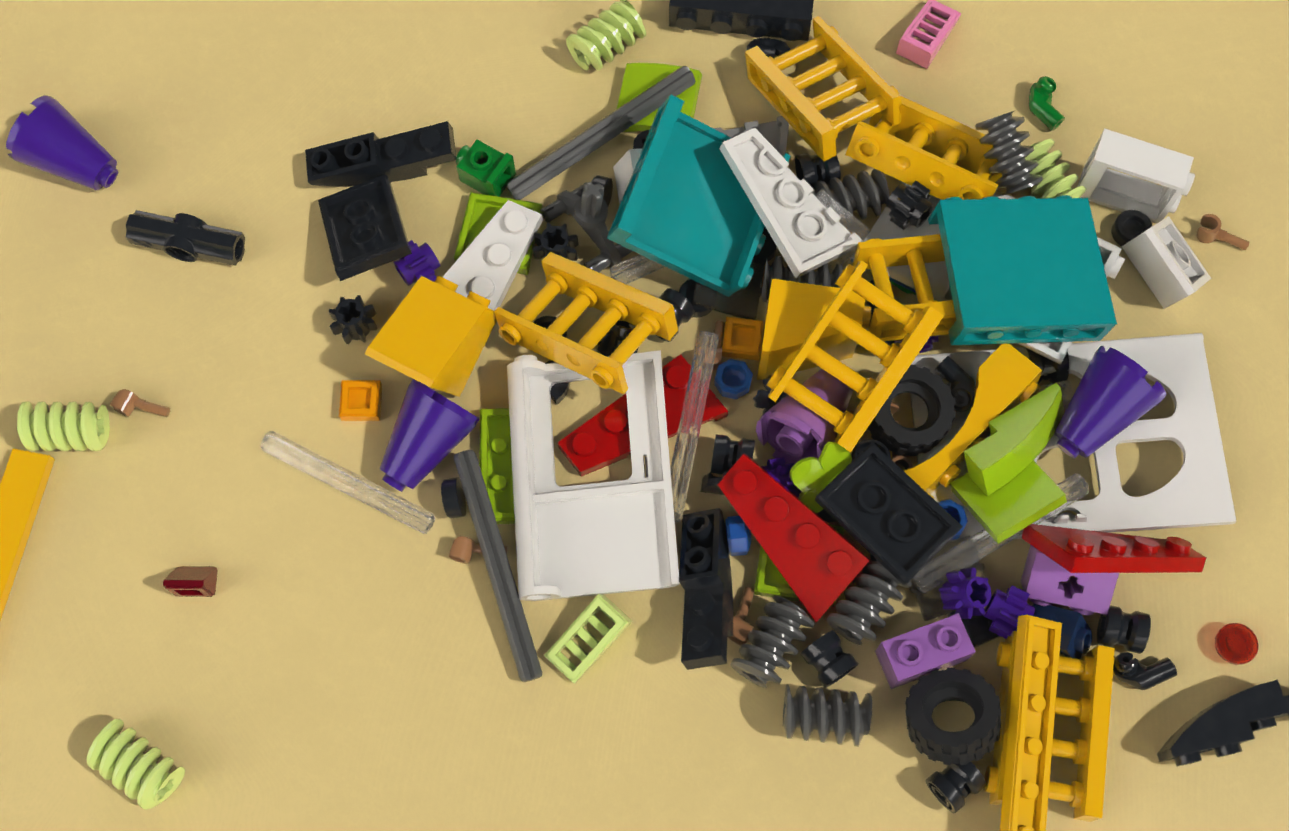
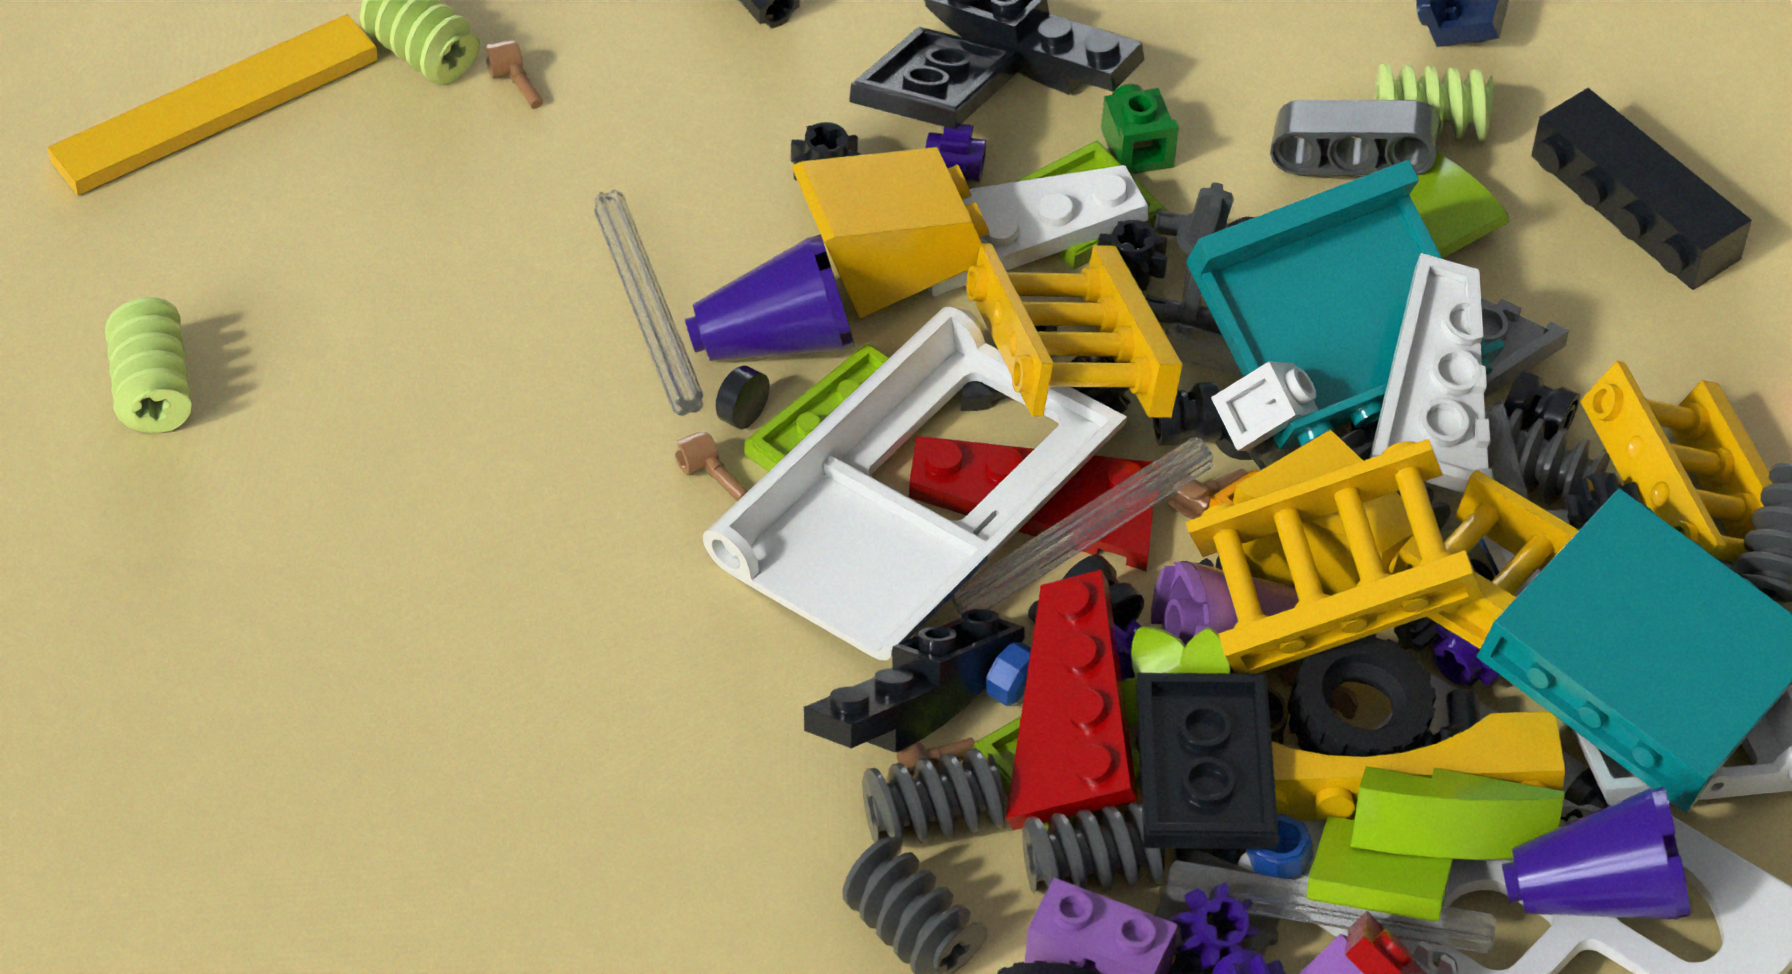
camera: 40 degrees right, 20 degrees down
slope [163,566,218,597] -> none
light orange tile [339,380,382,421] -> none
dark grey axle [454,450,542,682] -> none
dark grey axle [506,66,696,200] -> none
yellowish green slope [544,594,632,683] -> none
blue tile [714,359,753,400] -> none
yellow fence [745,16,902,161] -> none
black plant [746,38,791,58] -> none
black wheel [801,630,858,688] -> none
none -> white bracket [1211,361,1318,451]
none -> dark grey beam [1270,100,1441,175]

